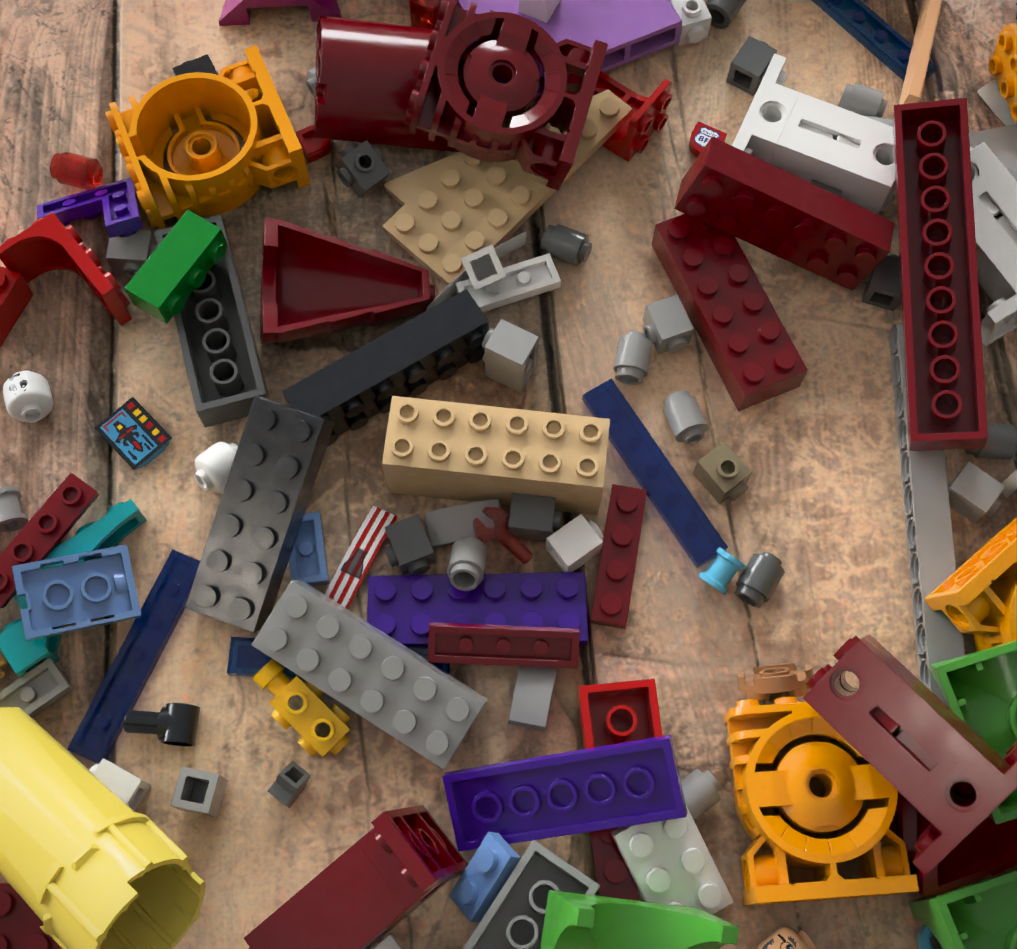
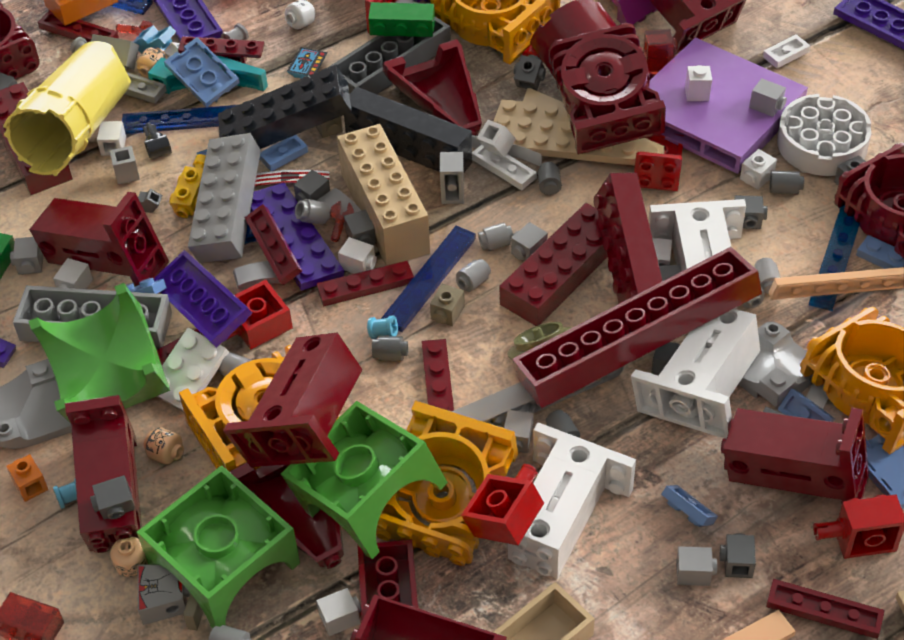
camera: 65 degrees right, 20 degrees down
none -> dark red plate [422,339,454,412]
none -> olive piece [507,322,573,360]

